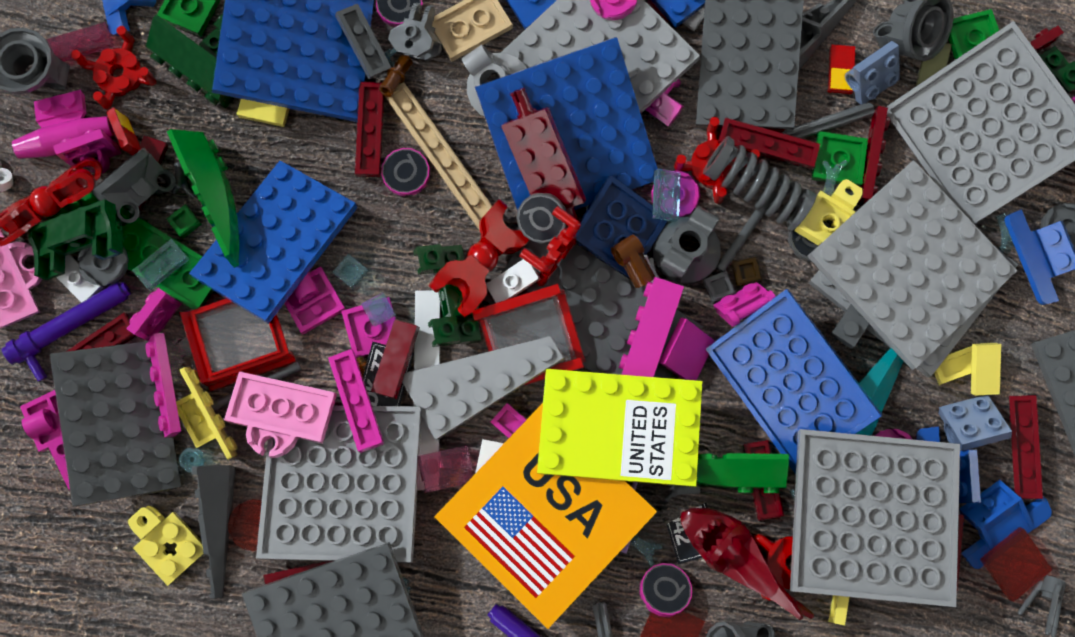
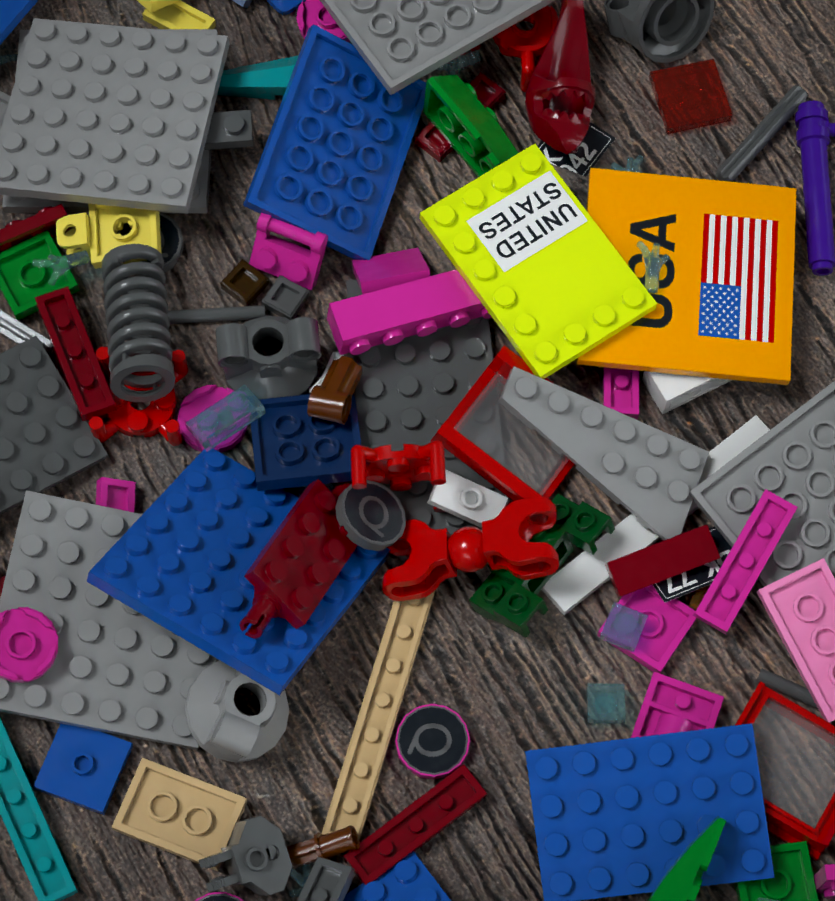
camera: 135 degrees left, 10 degrees down
clear pink plate [418,445,472,493] -> none
black tile [640,563,692,617] -> none
none -> clear light blue bar [637,241,670,293]

